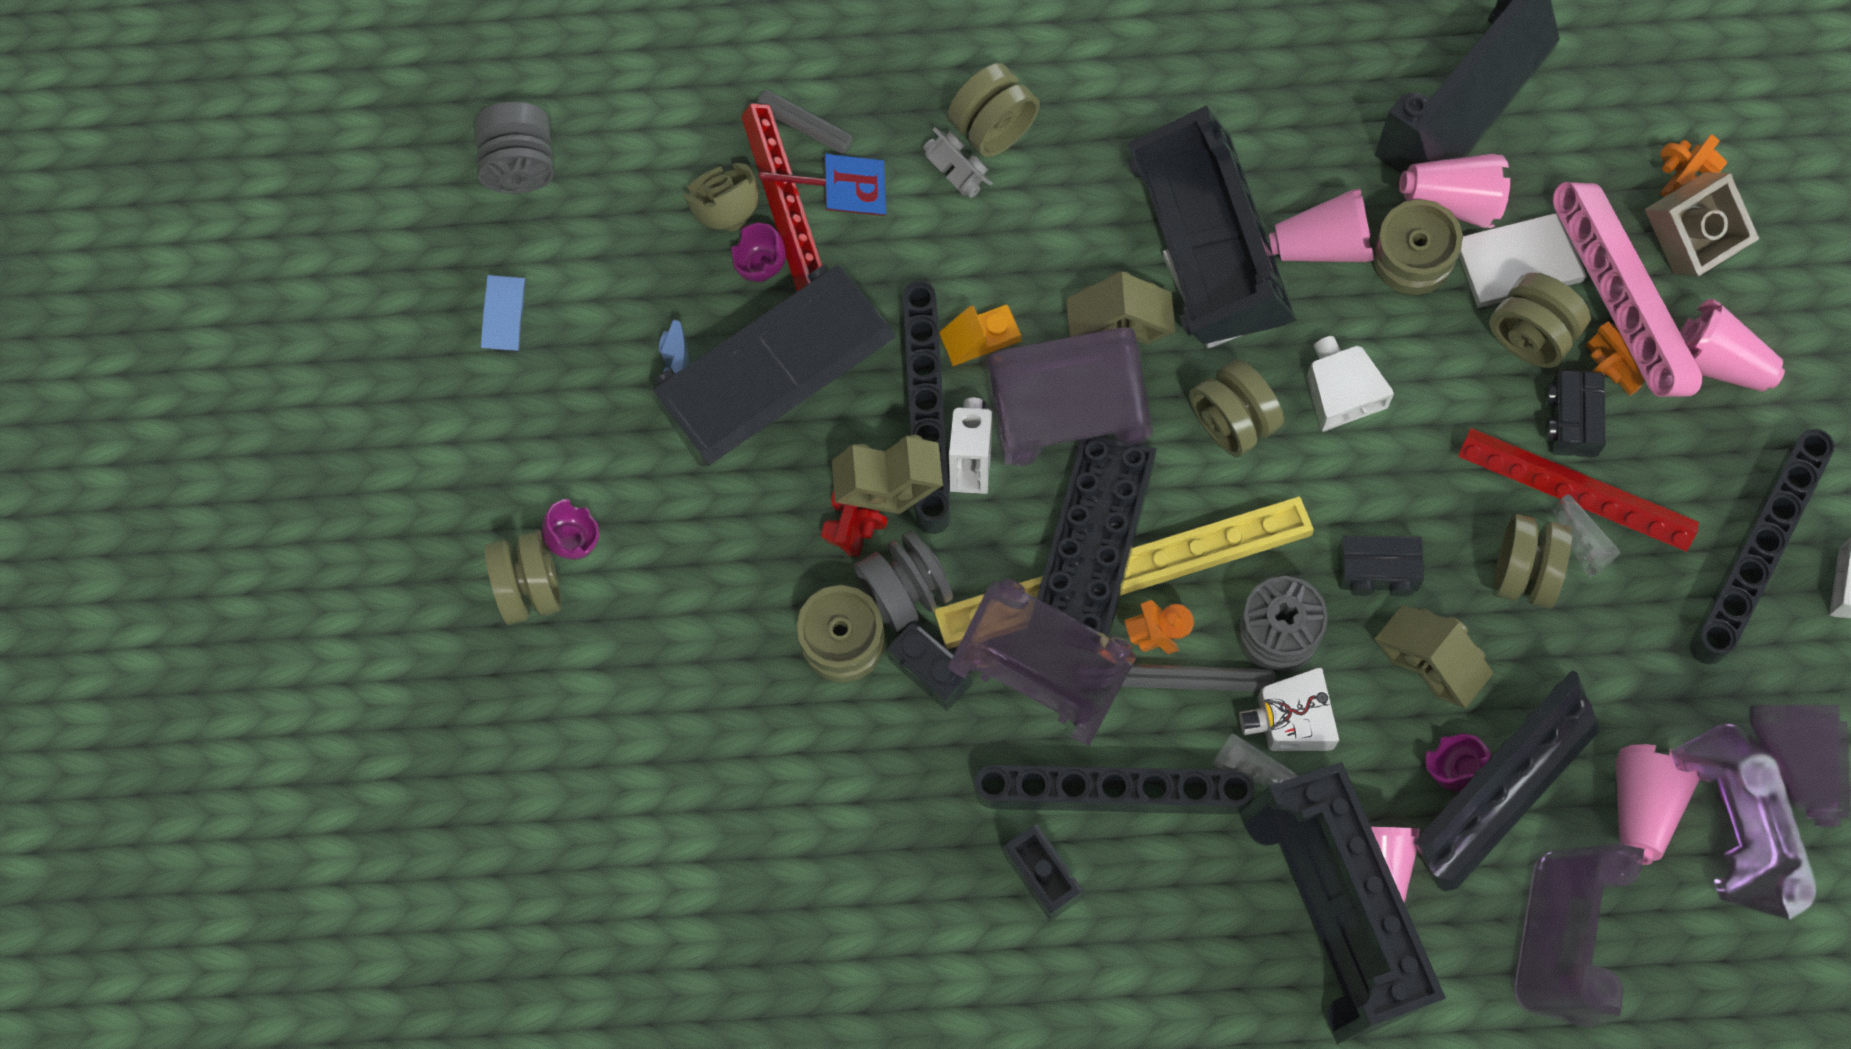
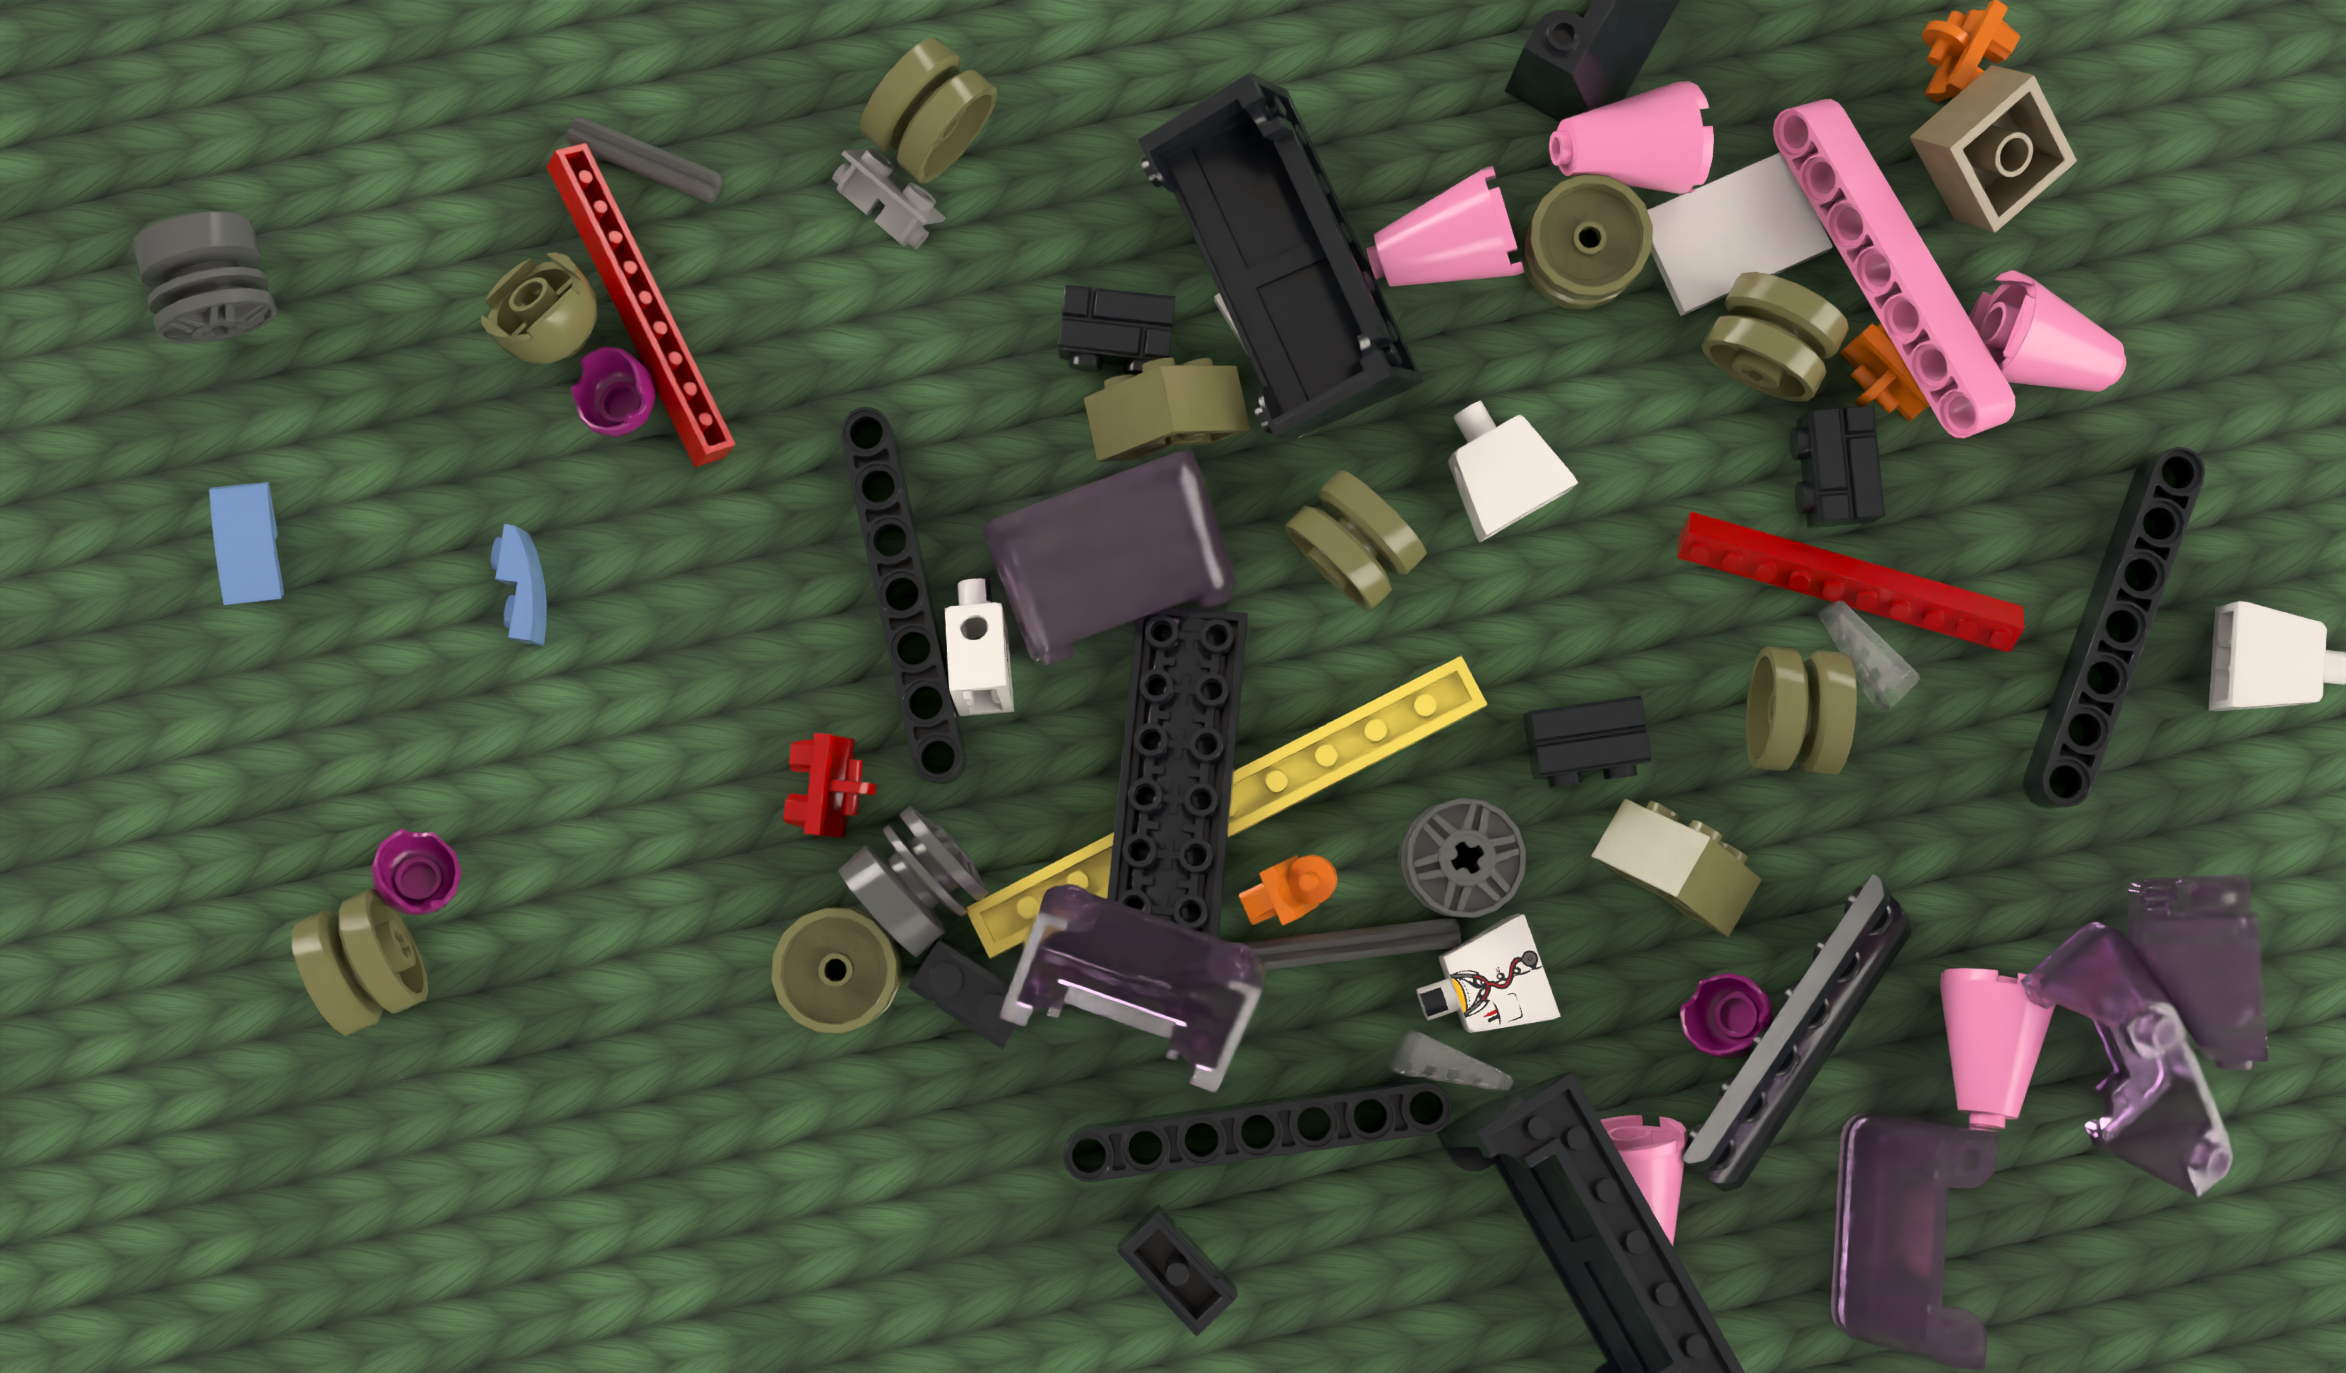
camera: 20 degrees left, 15 degrees up
black windscreen [649,264,896,466] -> none
blue piece [758,154,886,216] -> none
olive brick [832,435,943,514] -> none
light orange slope [939,304,1021,367] -> none
none -> black brick [1058,285,1176,375]

